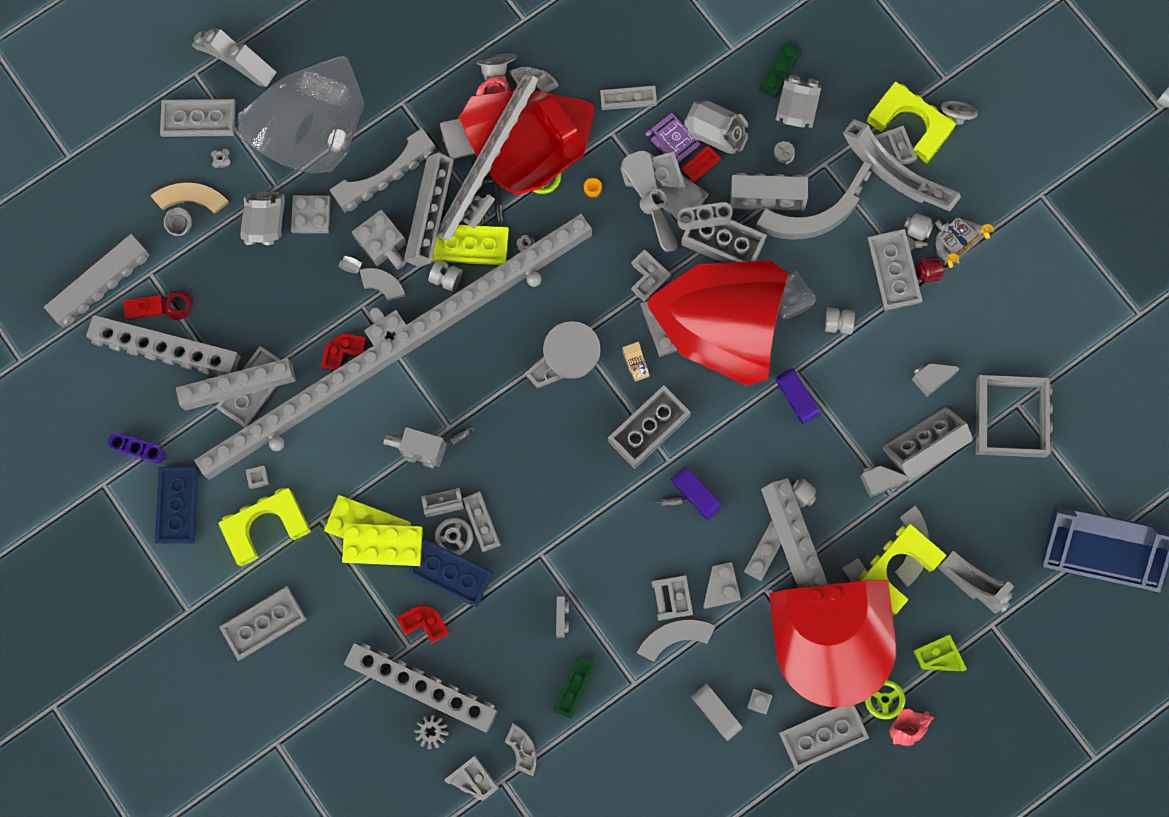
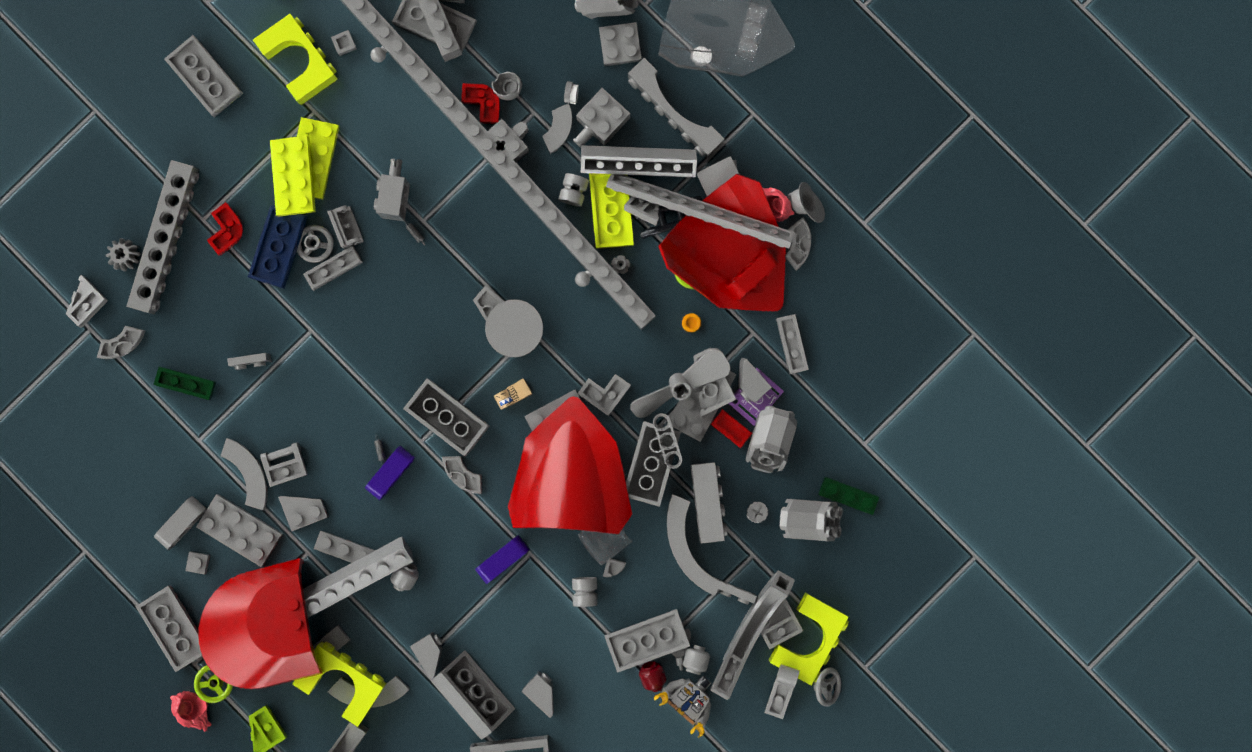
camera: 75 degrees right, 10 degrees up
none -> light grey plate [196,494,283,567]
none -> light grey tile [442,456,482,494]
none -> light grey hair [491,71,522,101]
none -> light grey tile [603,557,626,577]
none -> light grey slope [738,358,772,403]
none -> light grey plate [764,664,800,719]

